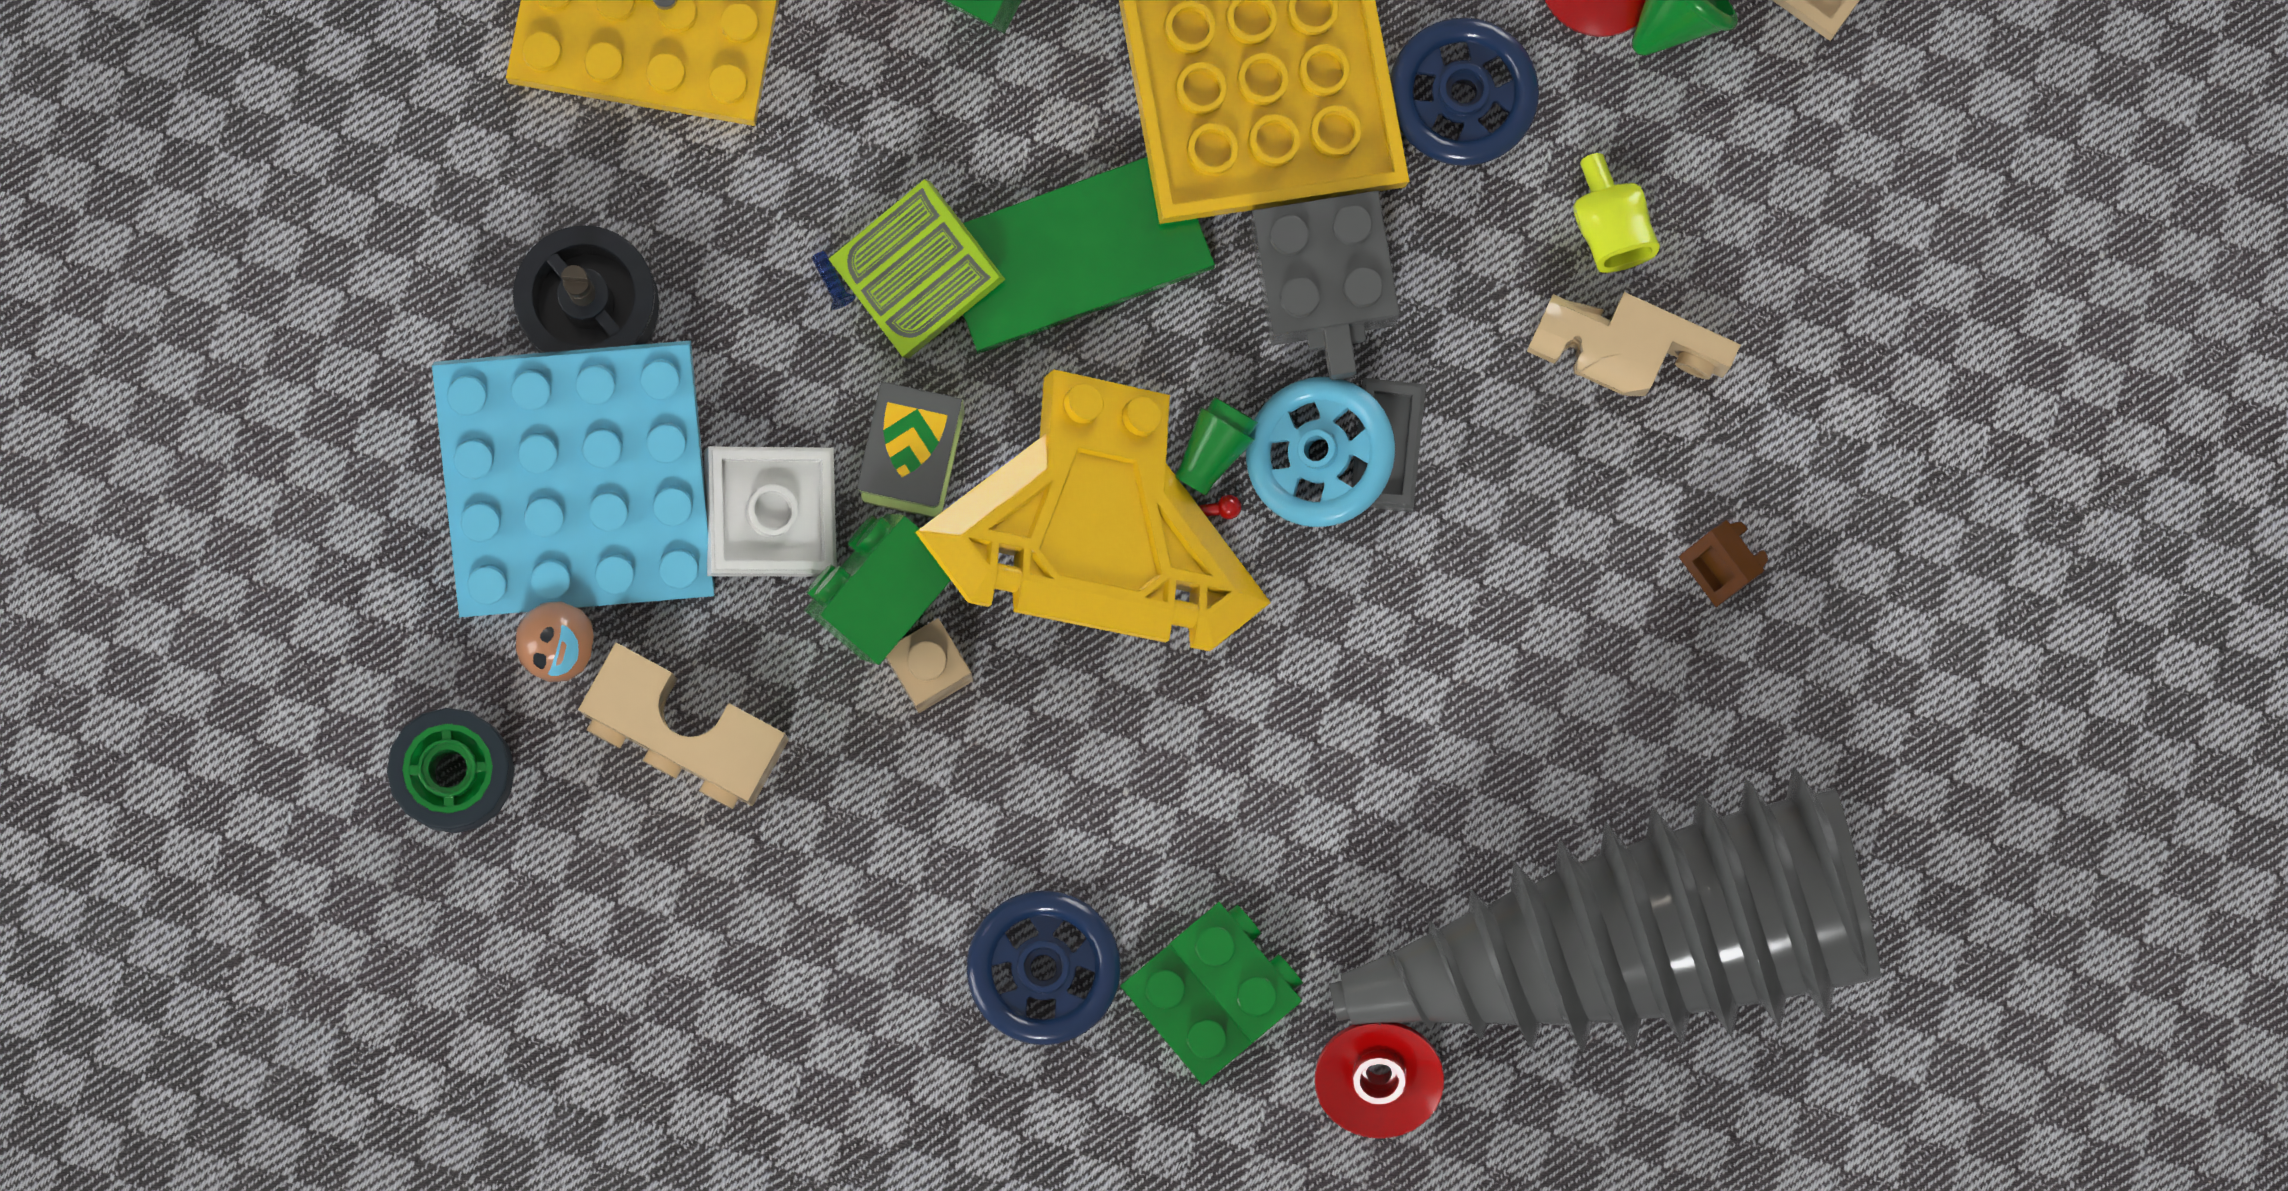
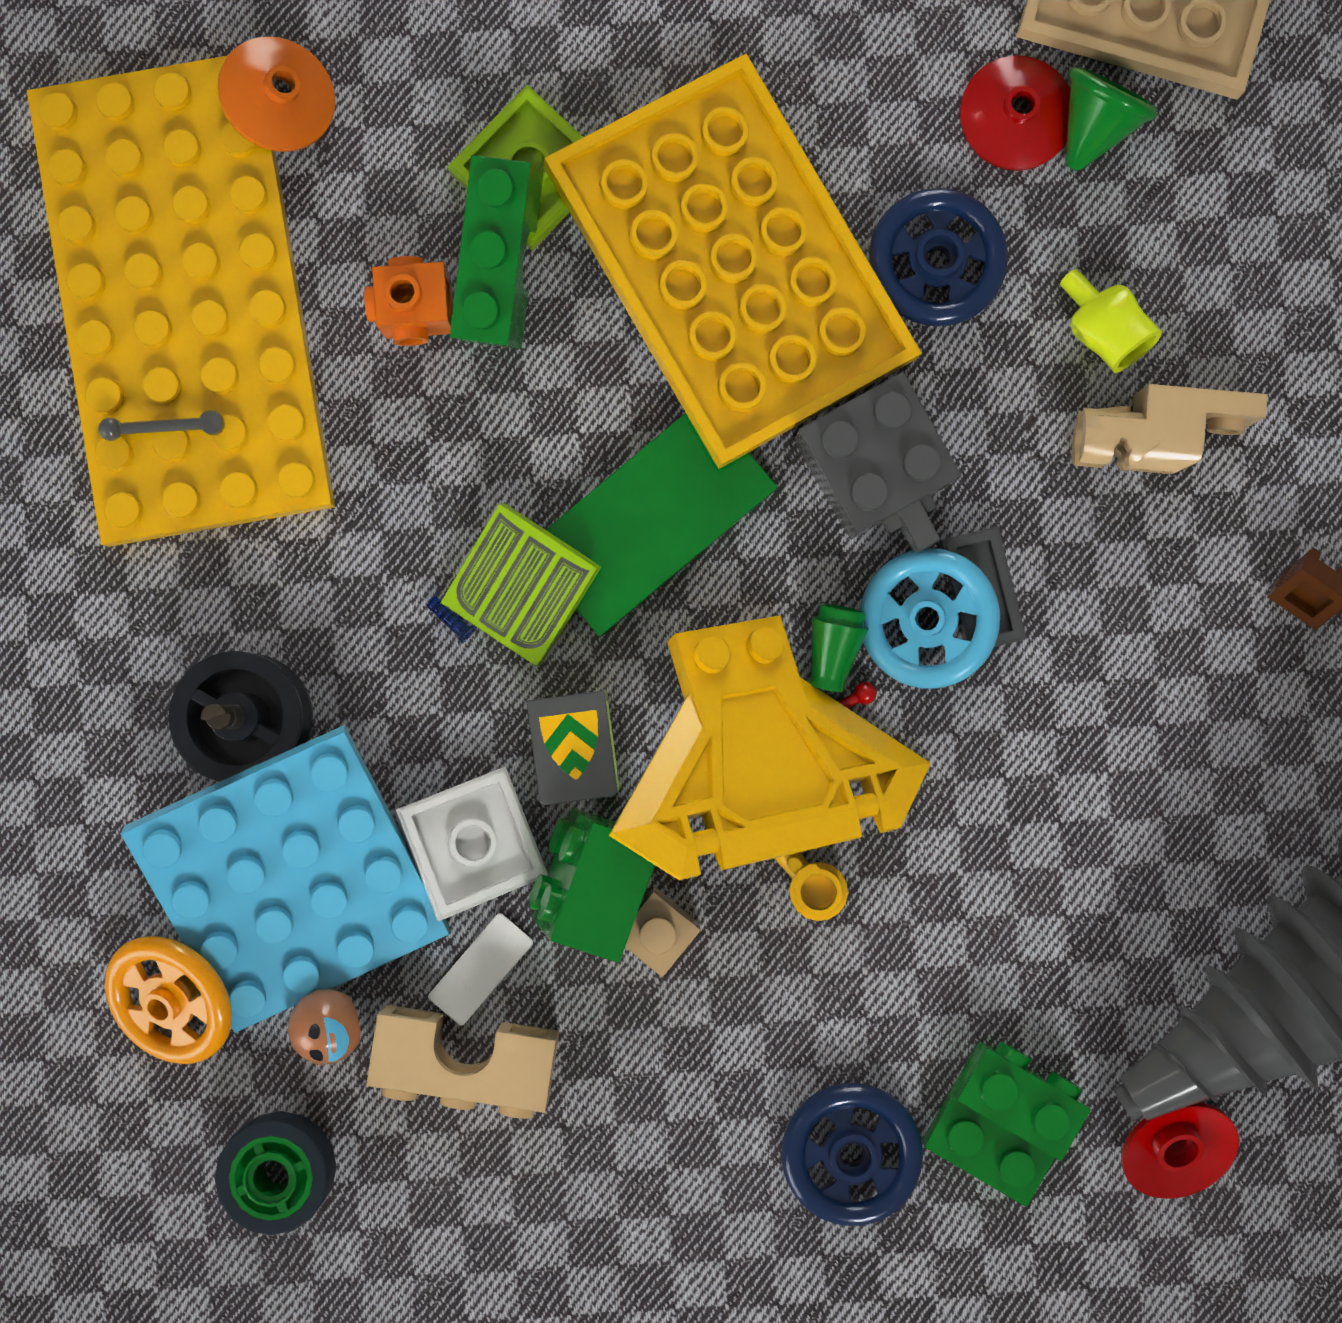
camera: 15 degrees left, 5 degrees up
none -> light orange plate [105,936,232,1064]
none -> white sticker [428,913,533,1026]
none -> yellow plate [774,852,848,921]

